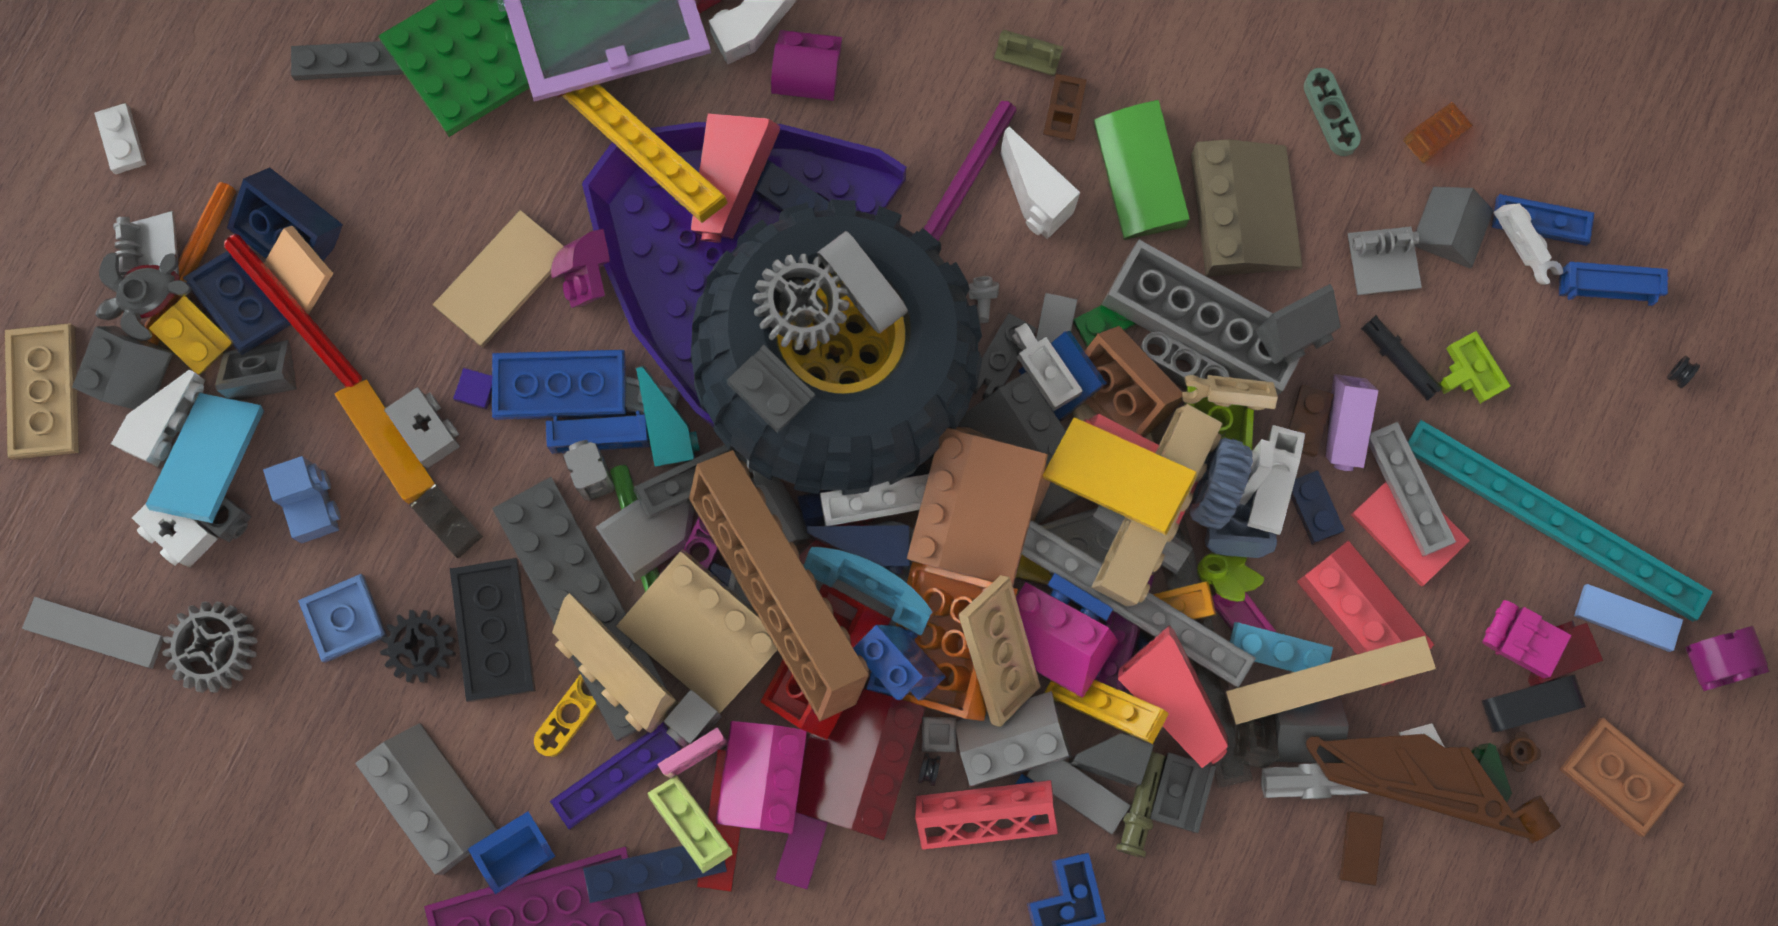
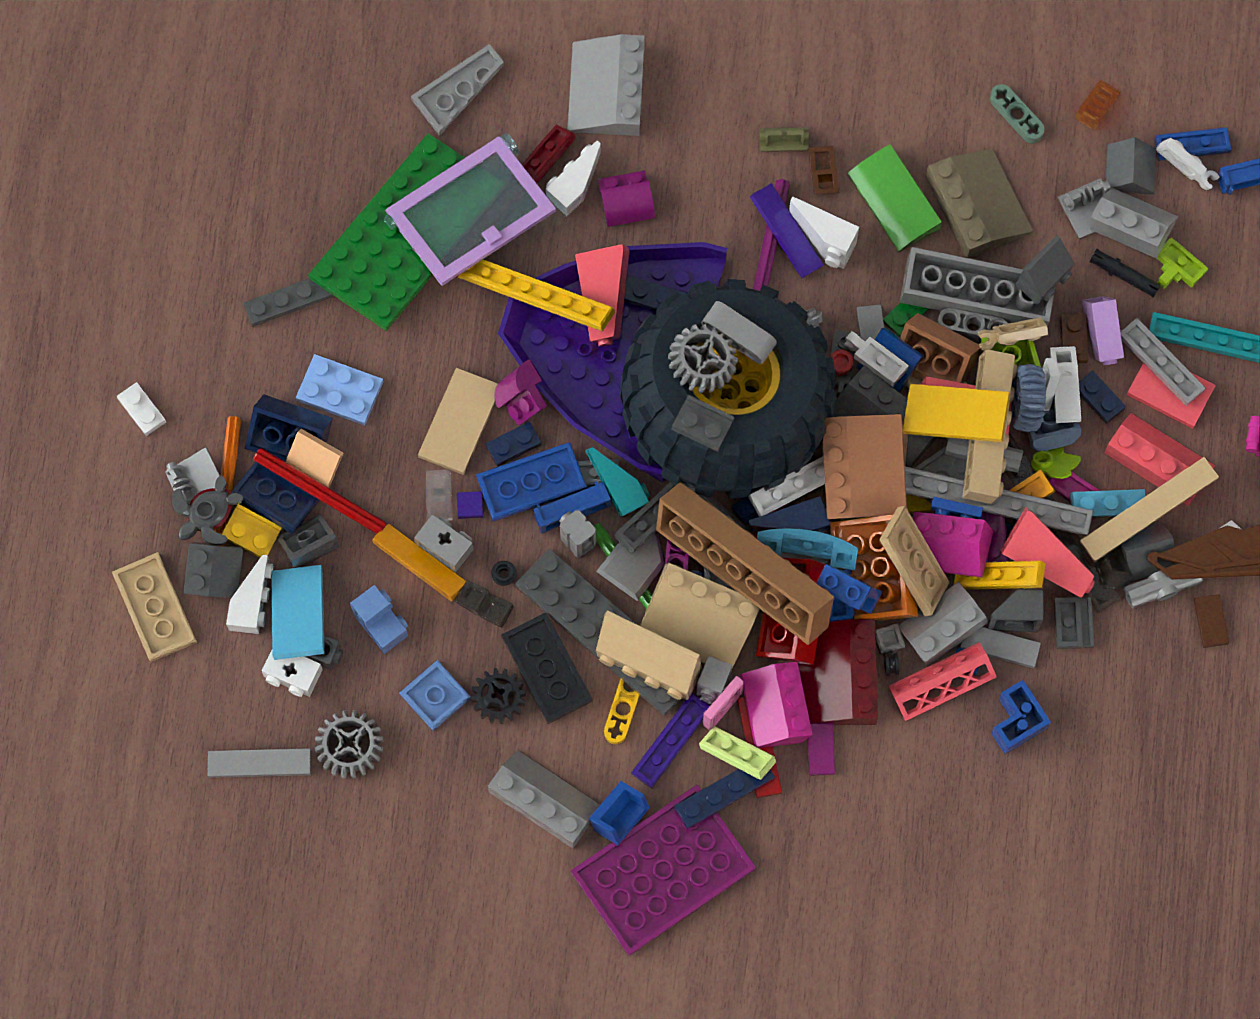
camera: 15 degrees left, 5 degrees down
olive pin [1115,752,1166,858] -> none
none -> light blue plate [296,354,383,426]
none -> clear slope [425,469,453,520]
none -> dark blue plate [486,421,541,467]
none -> black plate [491,561,516,586]
none -> dark purple tile [750,183,823,279]
none -> red tile [830,349,854,376]
none -> light grey slope [1090,188,1178,259]

